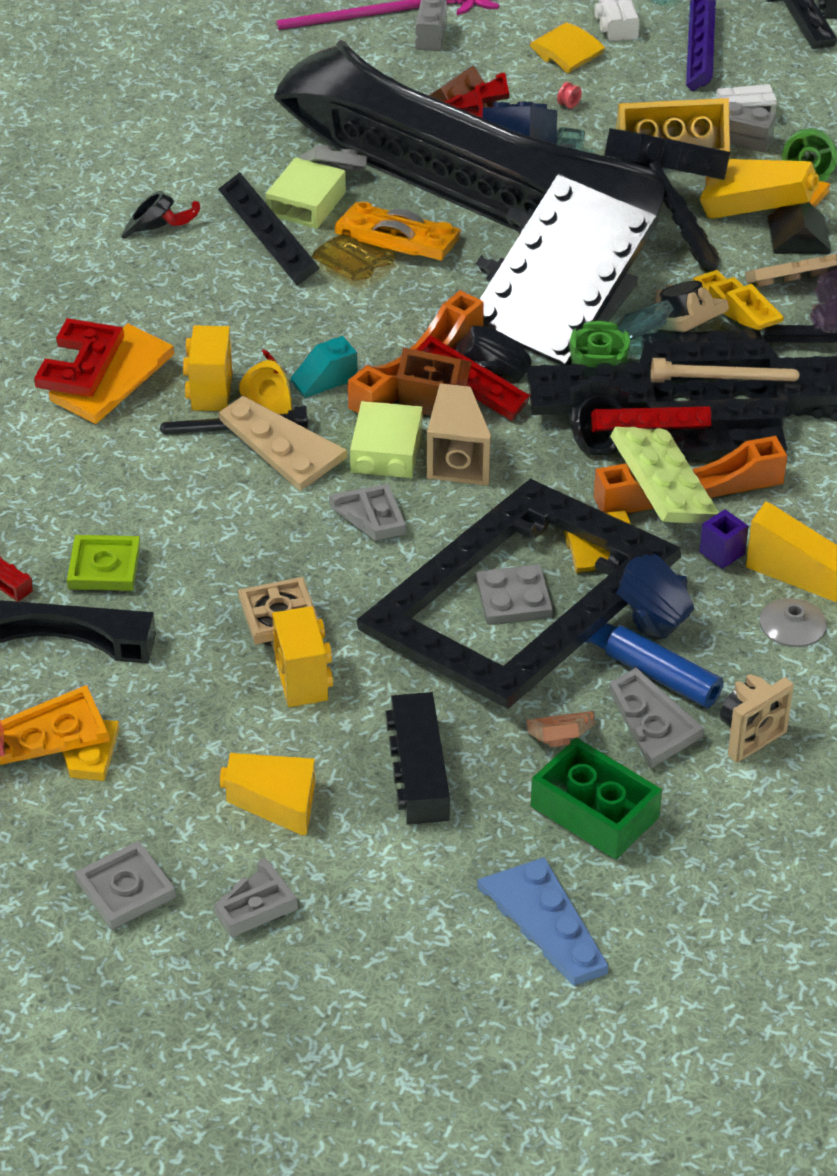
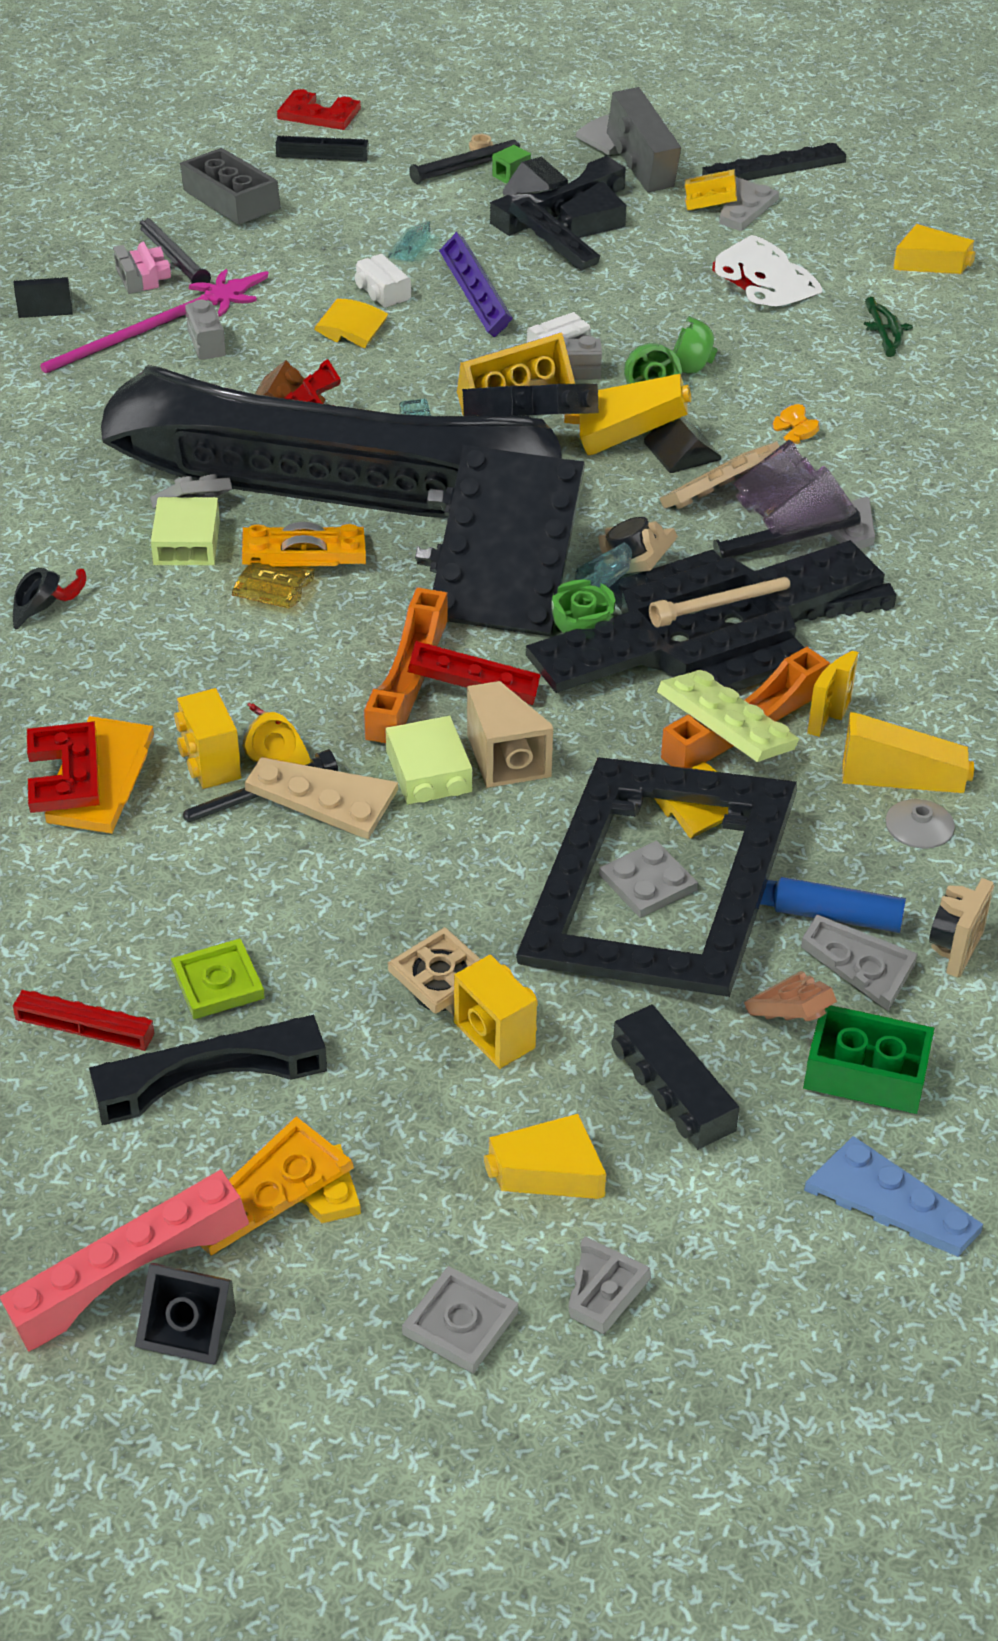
camera: 25 degrees left, 0 degrees up
black plate [218,172,320,286] -> none
teal slope [290,336,358,398] -> none
light grey wing [329,483,406,541] -> none
dark orange slope [397,347,472,416] -> none
black hair [455,325,532,382] -> none
dark blue brick [482,101,558,144] -> none
coral bush [557,82,582,109] -> none
black hair [566,375,630,455] -> none
red piece [591,406,712,432] -> none
dark blue hair [616,554,694,639] -> none
black sword [648,161,720,272] -> none
yellow slope [693,270,784,330] -> none
dark purple brick [699,509,749,569] -> none
none -> yellow slope [807,651,859,737]

